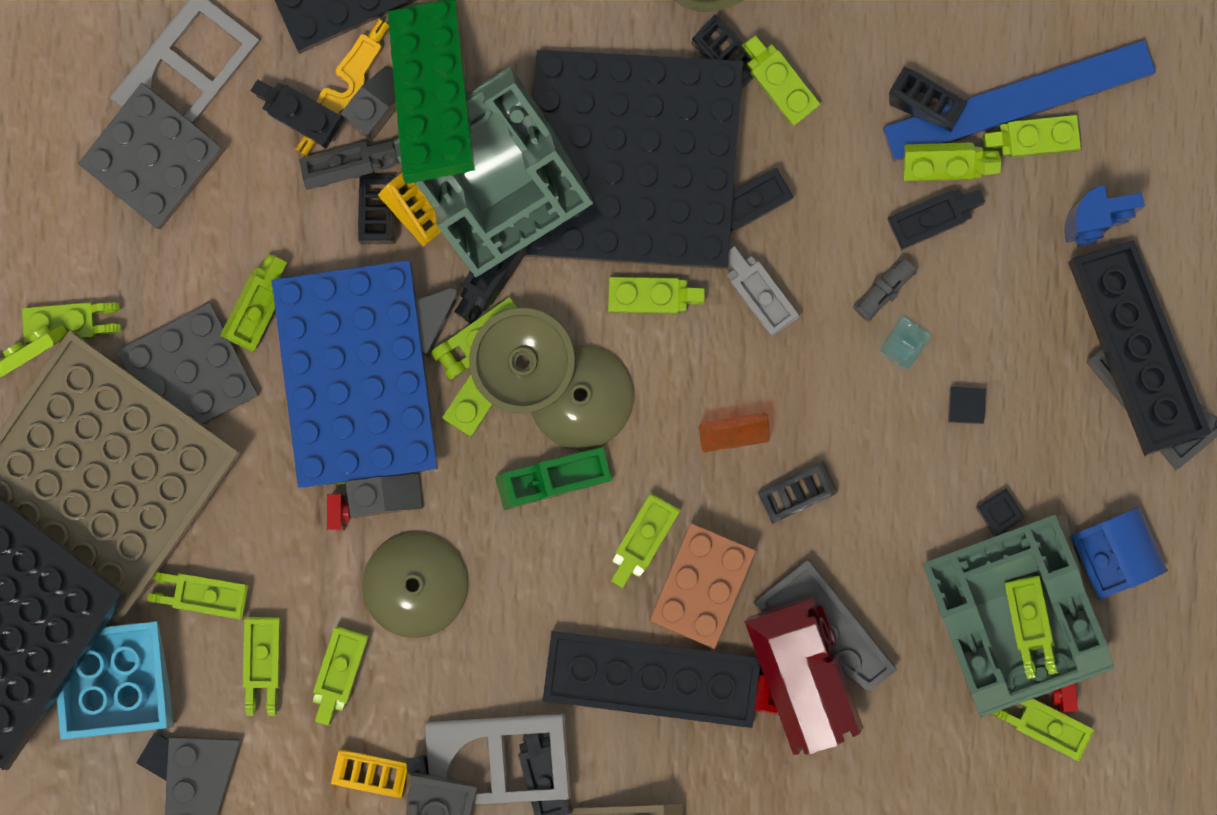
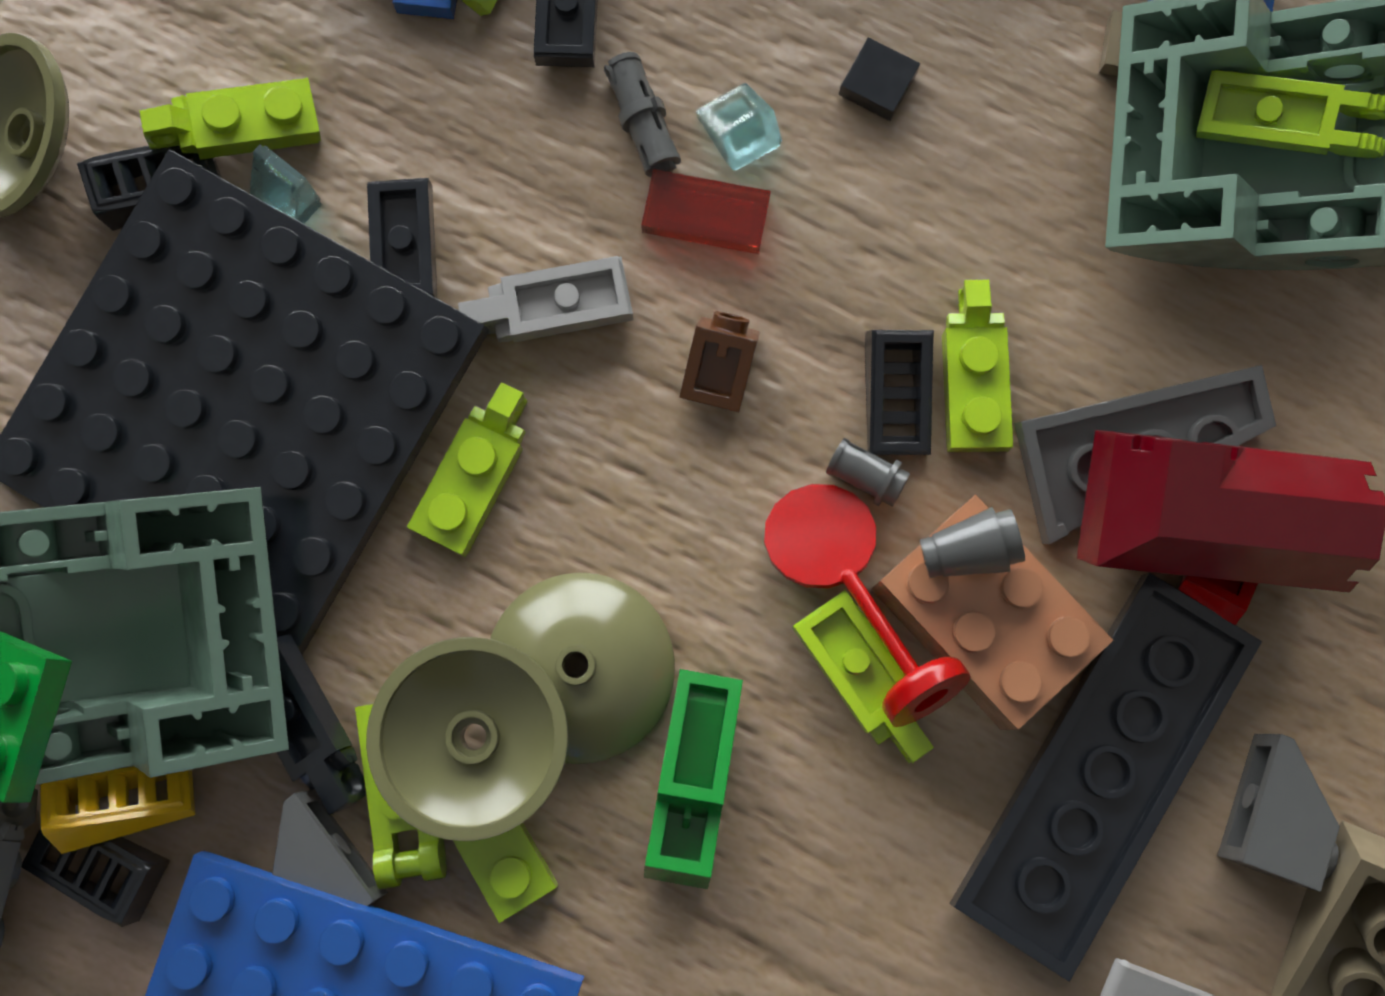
camera: 65 degrees left, 5 degrees down
clear orange slope [698,413,770,452] -> none
black tile [975,488,1025,537] -> none
none -> clear light blue slope [250,144,322,224]
none -> clear red tile [641,169,771,254]
none -> reddish brown bracket [679,311,760,413]
none -> red piece [764,484,971,727]
none -> dark grey pin [826,438,910,507]
none -> dark grey cone [919,507,1025,578]
none -> lime hinge [942,279,1013,452]
none -> dark grey slope [1217,734,1340,892]

